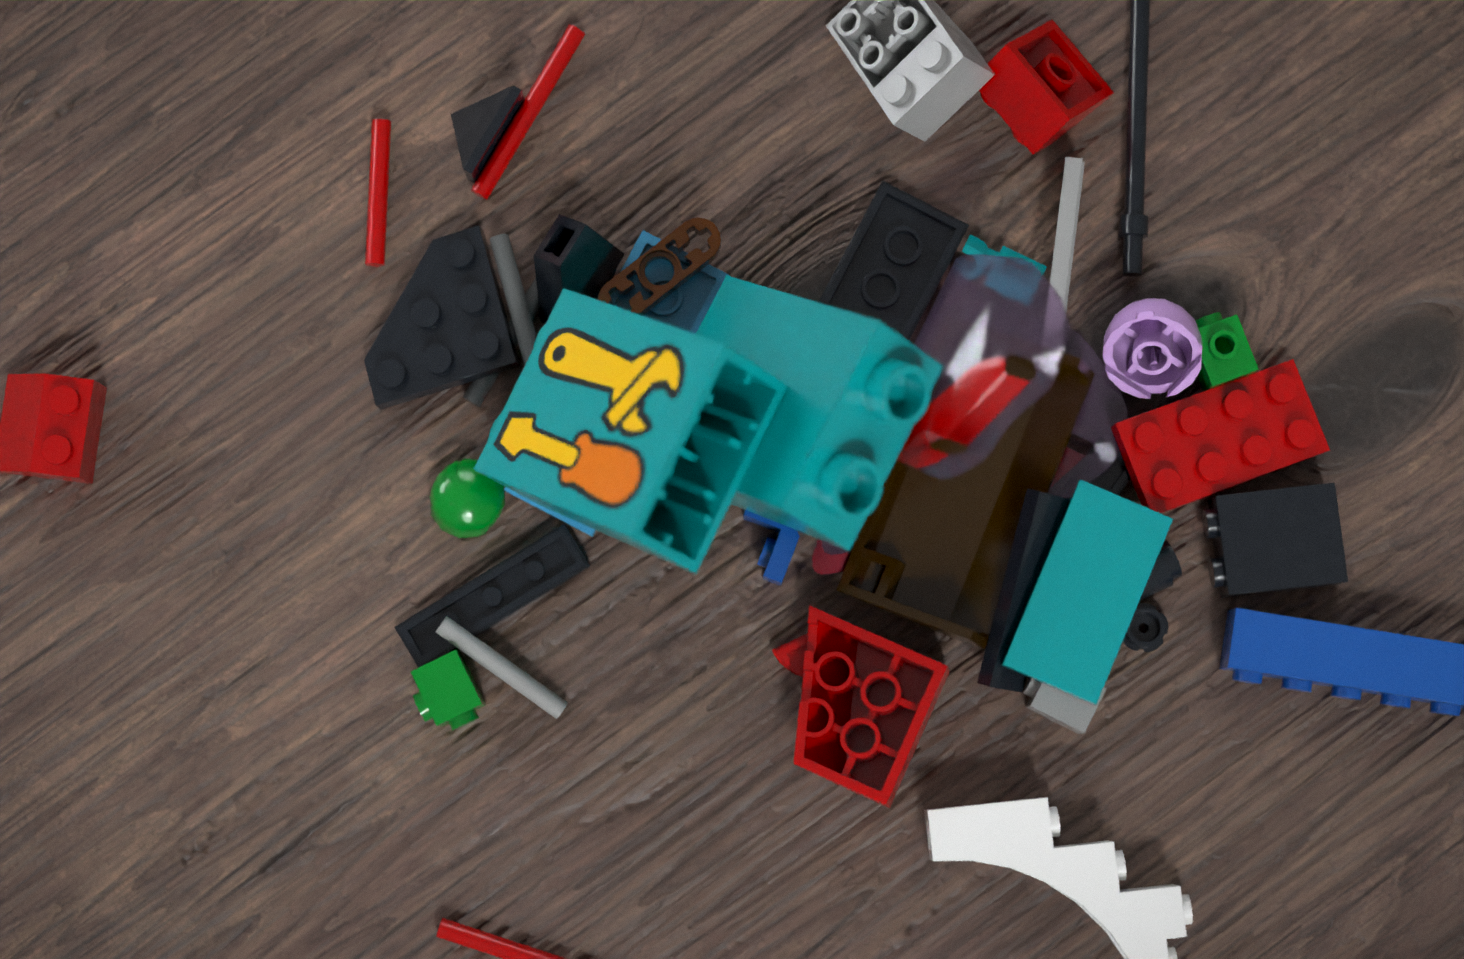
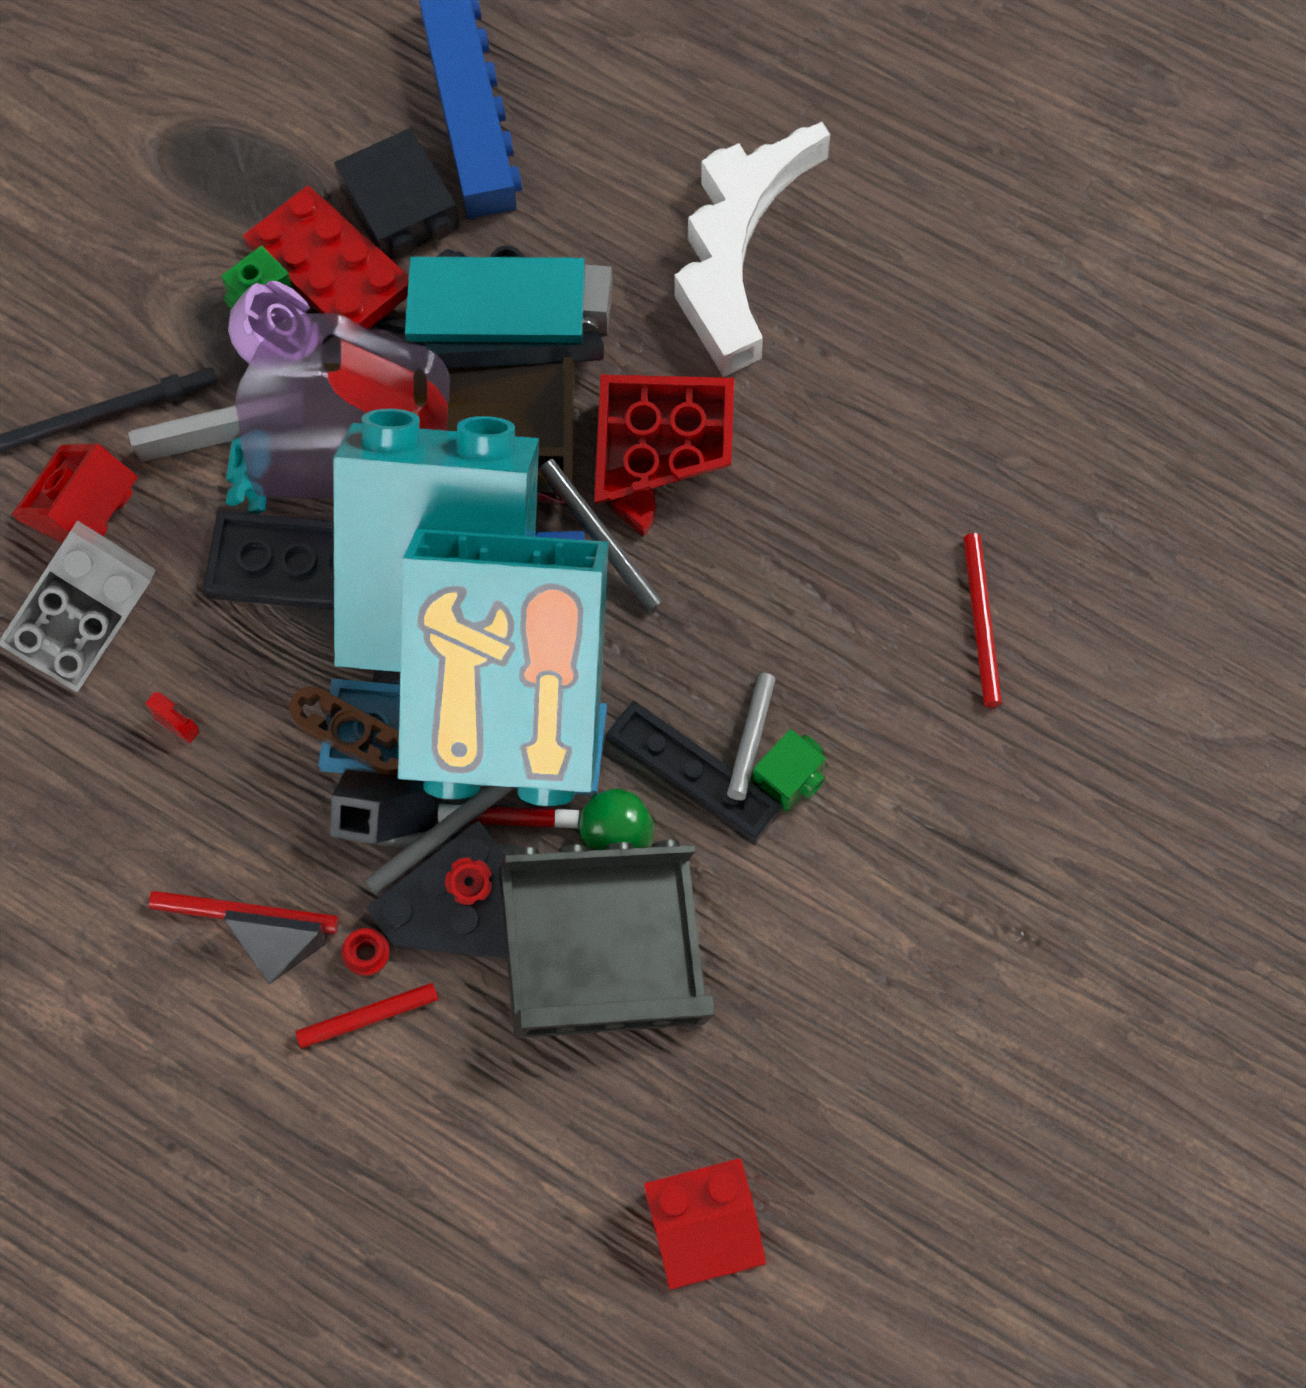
camera: 110 degrees left, 15 degrees down
none -> red tile [145,691,200,744]
none -> red plate [341,928,390,976]
none -> red plate [445,857,492,905]
none -> pearl dark grey panel [498,840,715,1038]
none -> dark grey bar [538,459,663,612]

